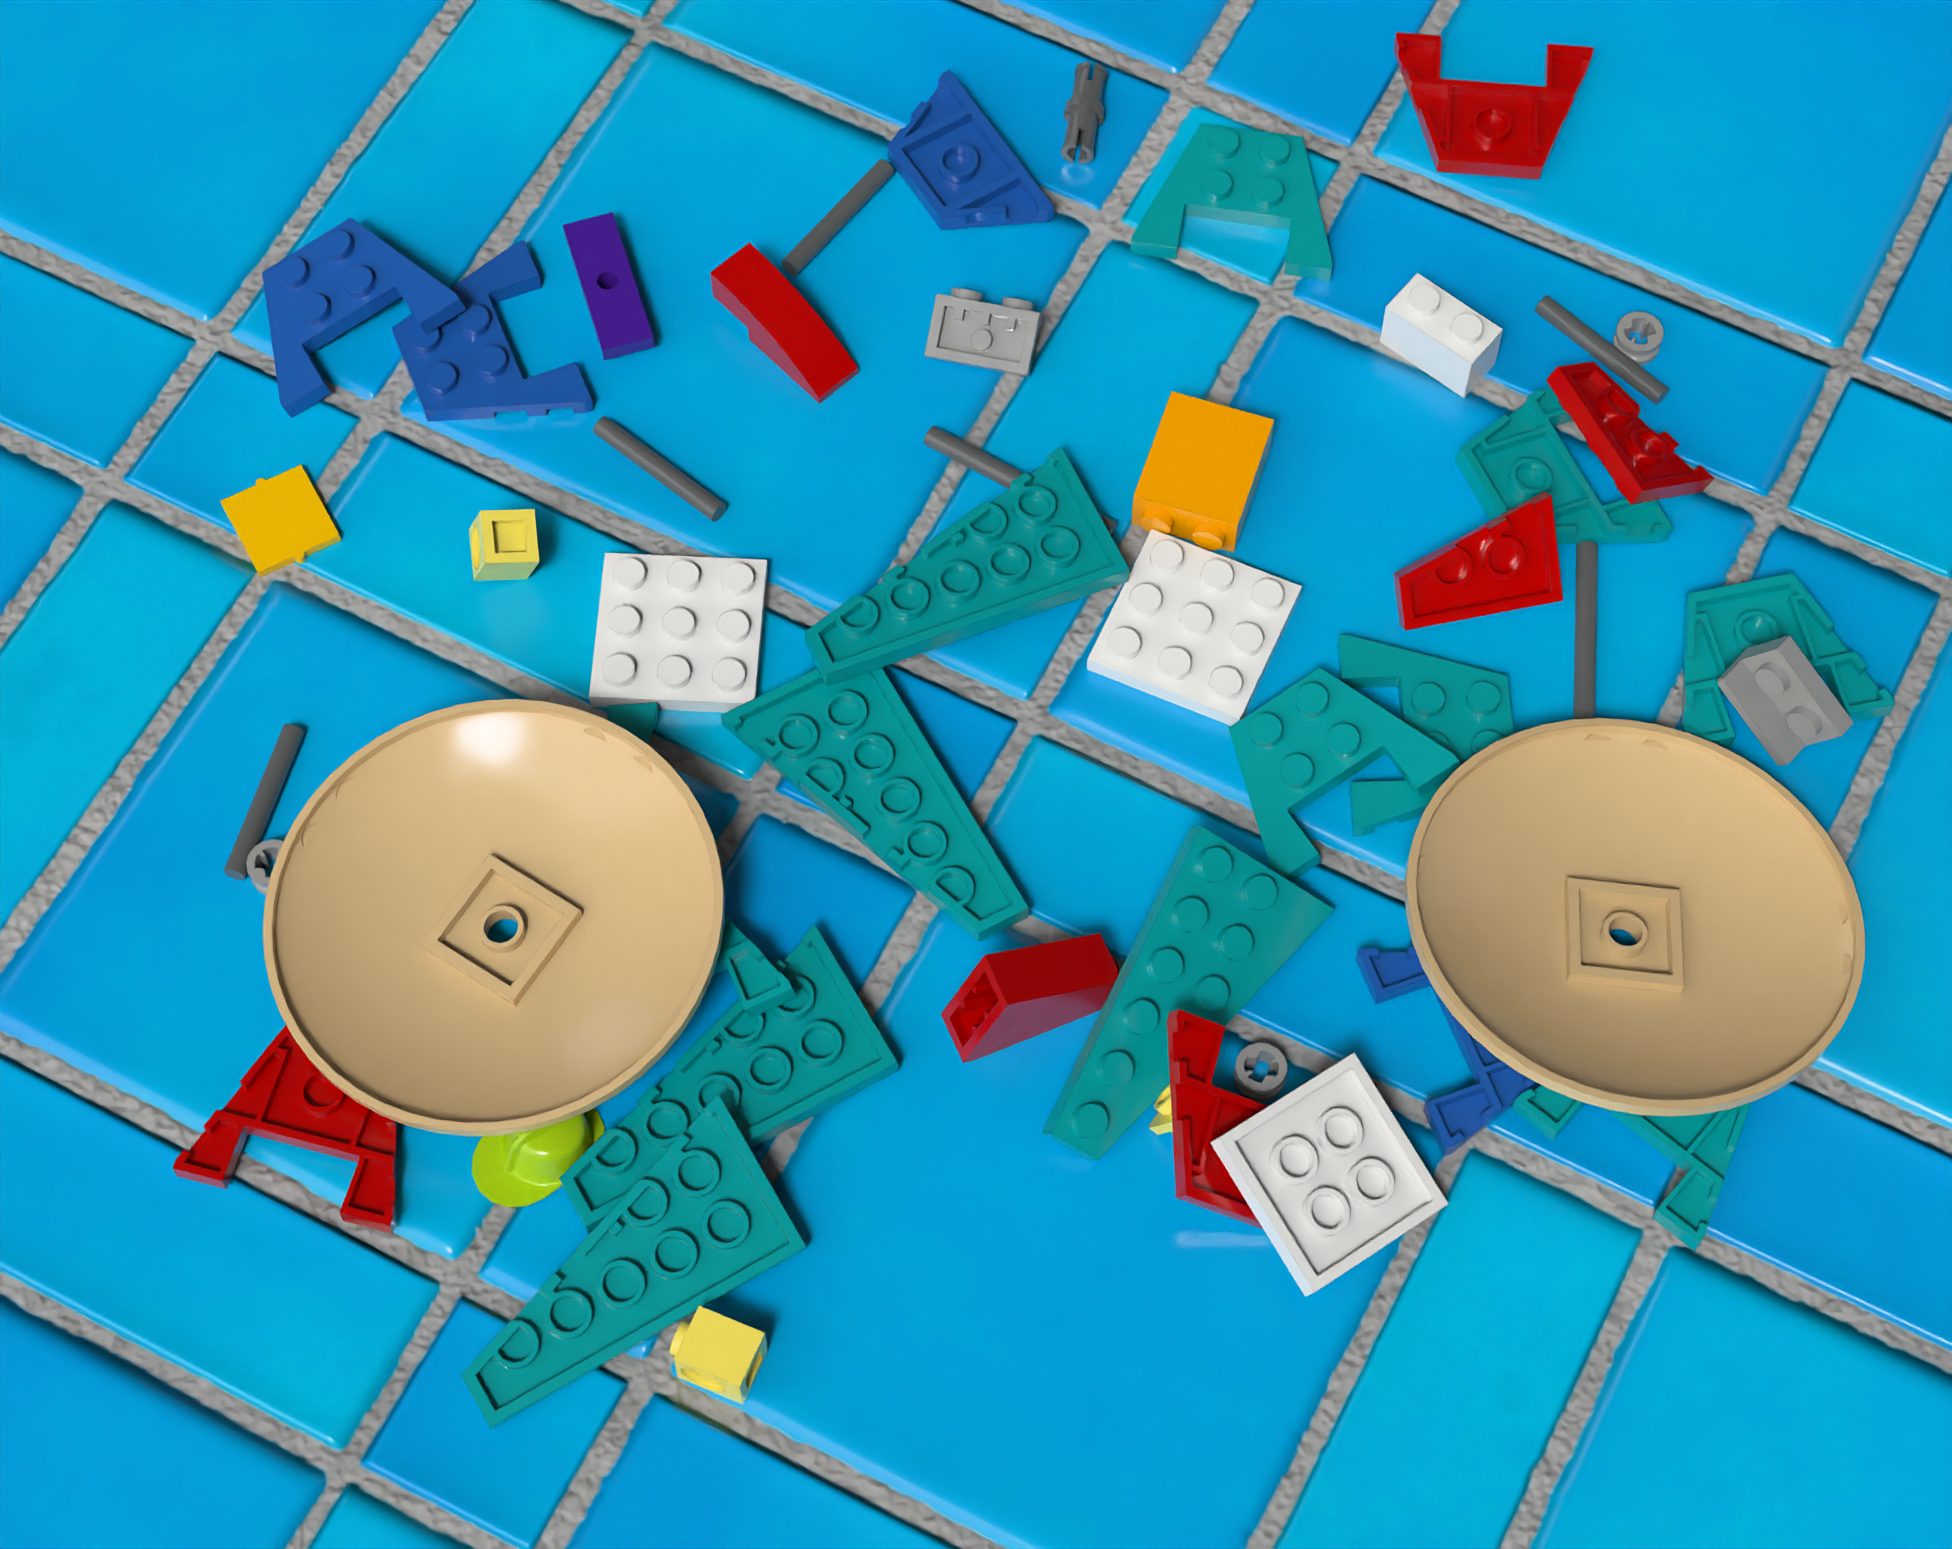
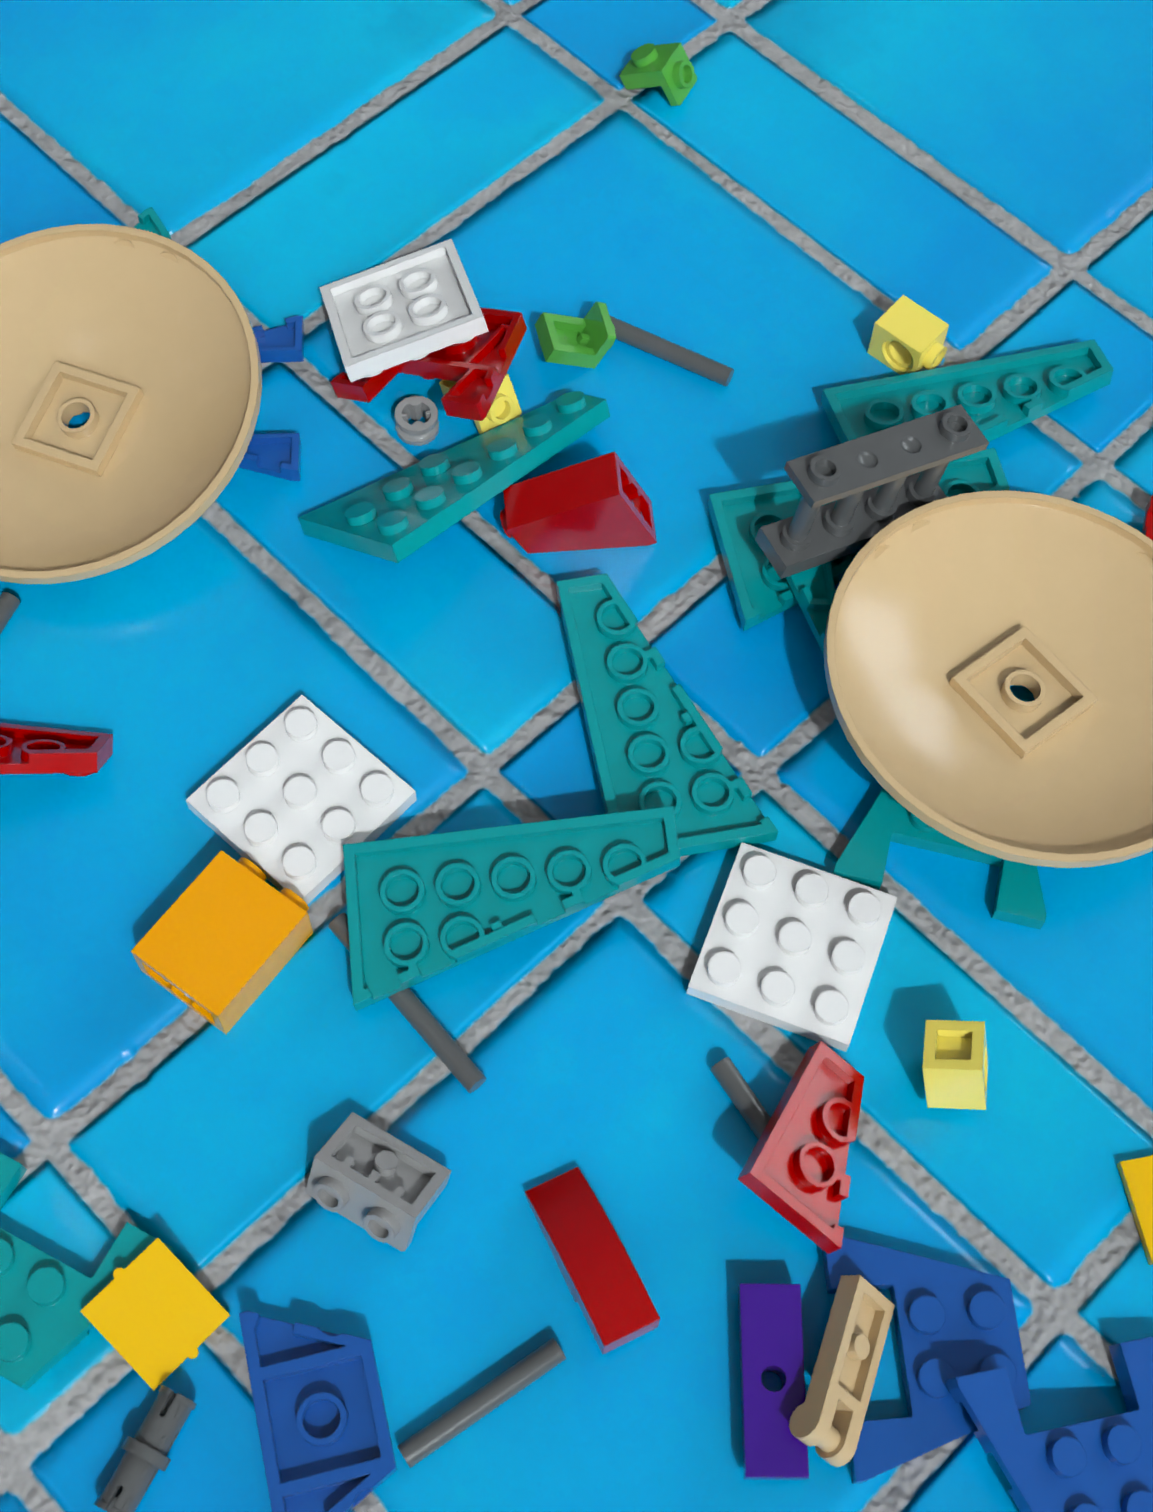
camera: 165 degrees left, 0 degrees up
teal wing [1228,668,1460,882] -> none
teal wing [1337,634,1514,837] -> none
none -> yellow piece [80,1237,230,1390]
none -> bright green bracket [534,301,616,369]
none -> dark grey bar [610,316,734,387]
none -> wing [738,1041,864,1254]
none -> dark grey fence [755,404,989,579]
none -> tan plate [789,1275,895,1467]

